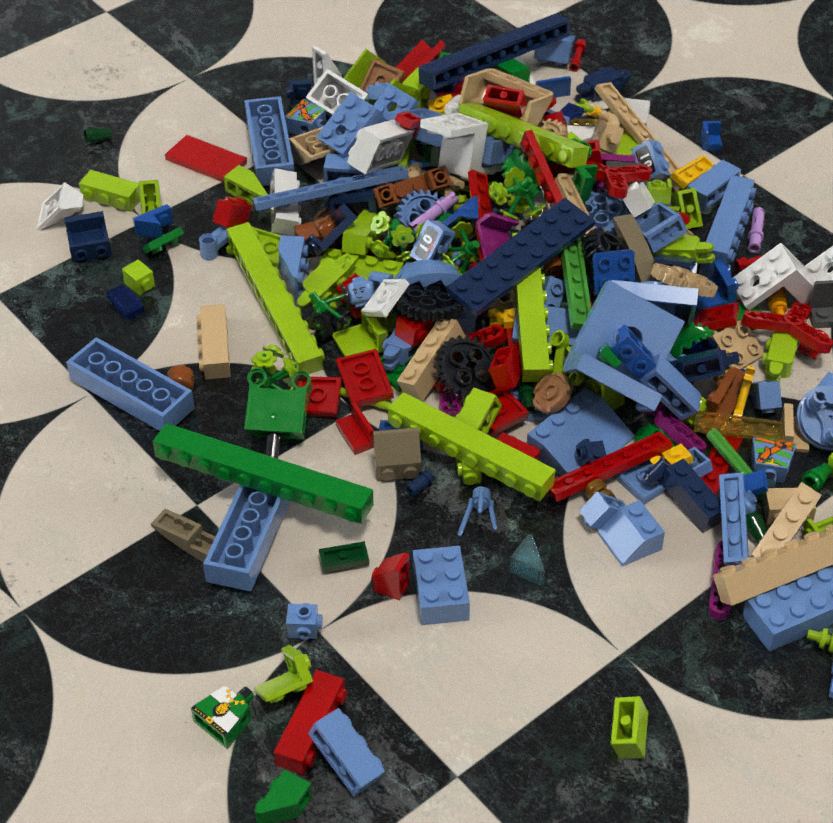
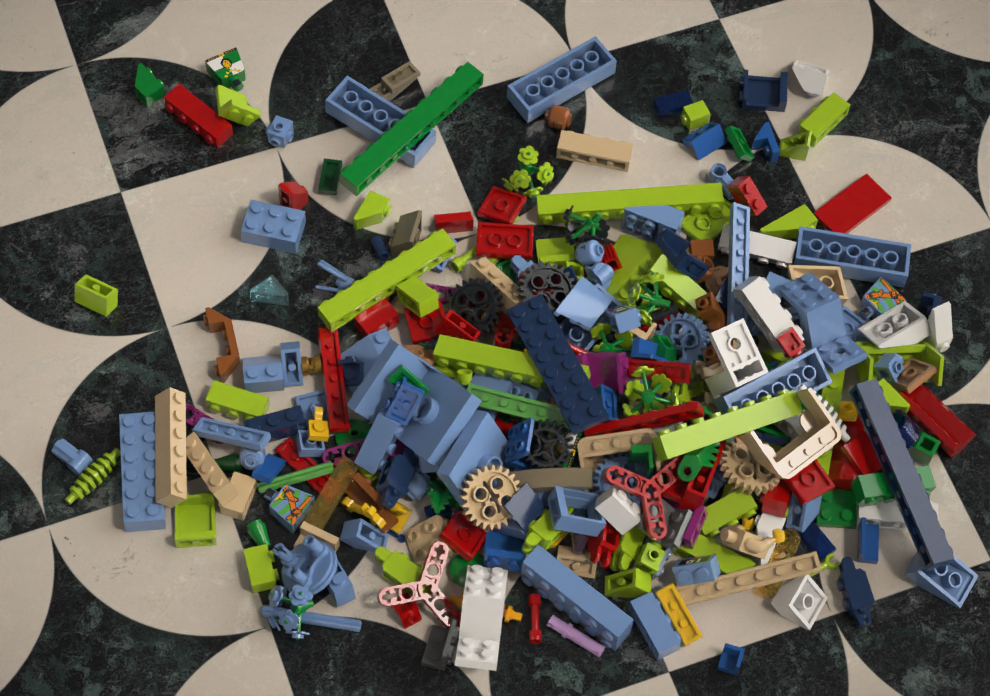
camera: 105 degrees right, 15 degrees up
dark green cone [83,126,112,145] -> none
green piece [244,368,313,459] -> none
lime hinge [297,252,357,310] -> none
medium blue brick [308,708,385,797] -> none
white tile [362,279,410,317] -> none
lavender pin [407,192,459,231] -> none
red brick [483,84,528,117] -> none
red bar [569,39,586,72] -> none
dark blue pin [643,457,671,486] -> none
none -> dark orange slope [203,307,240,383]
none -> lime brick [205,380,270,420]
none -> lime slope [353,190,392,229]
none -> blue panel [682,122,727,160]

